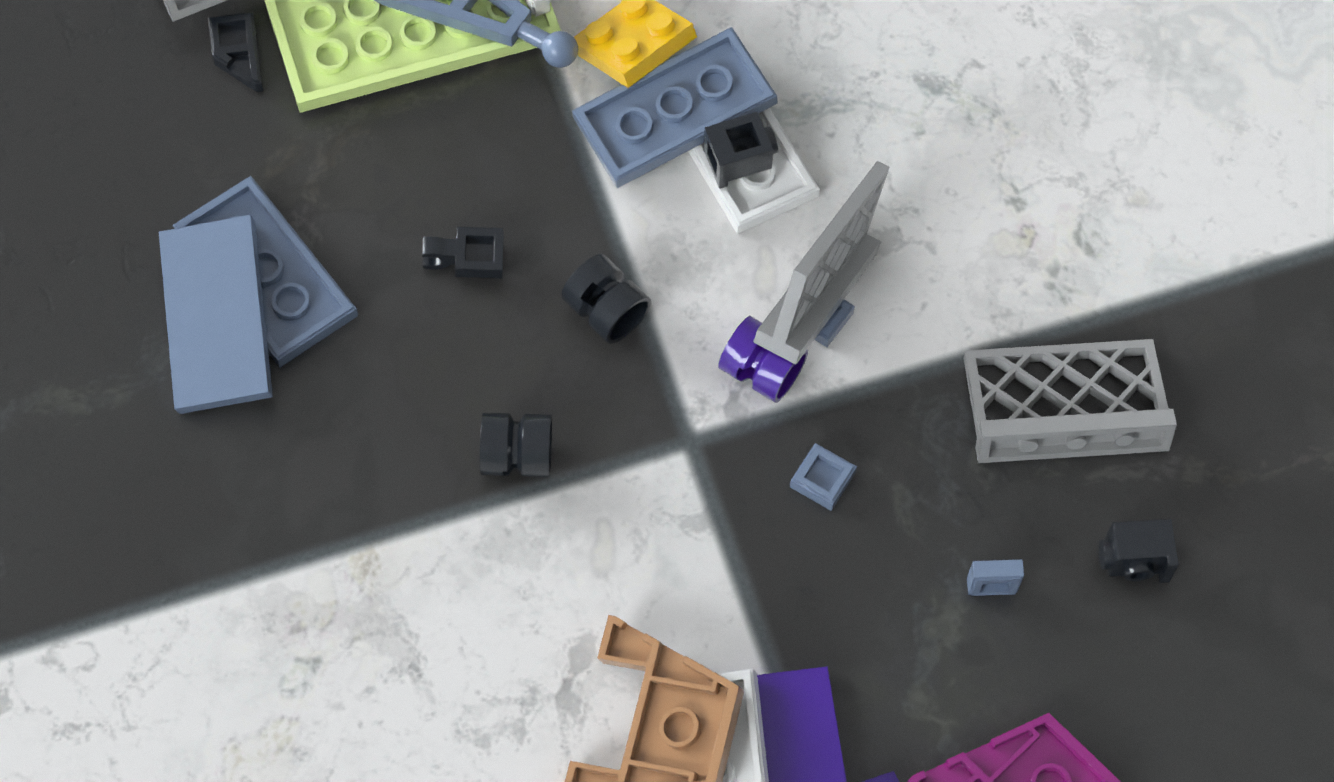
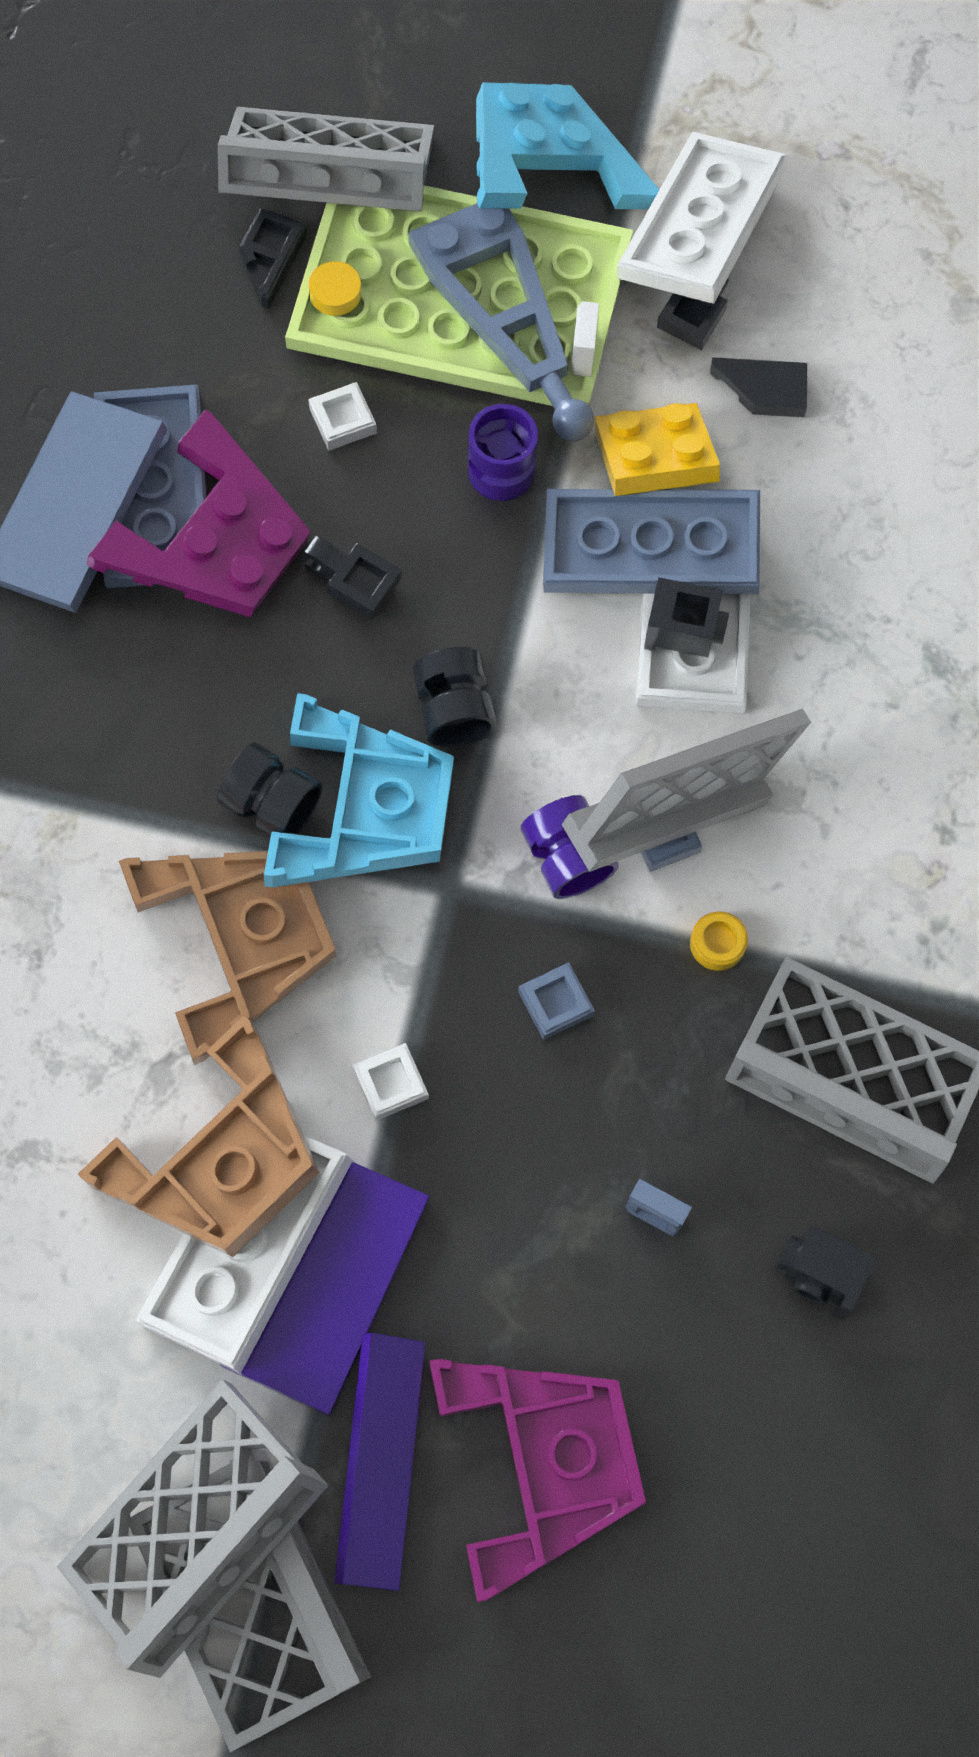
camera: 30 degrees right, 5 degrees up
none -> magenta wing [87,409,311,617]
none -> medium nougat wing [119,851,337,1065]
none -> medium azure wing [264,693,454,888]
none -> white tile [308,382,377,451]
none -> yellow tile [309,261,361,316]
none -> white tile [353,1043,429,1121]
none -> dark purple wheel [468,404,538,501]
none -> yellow tile [690,911,748,971]

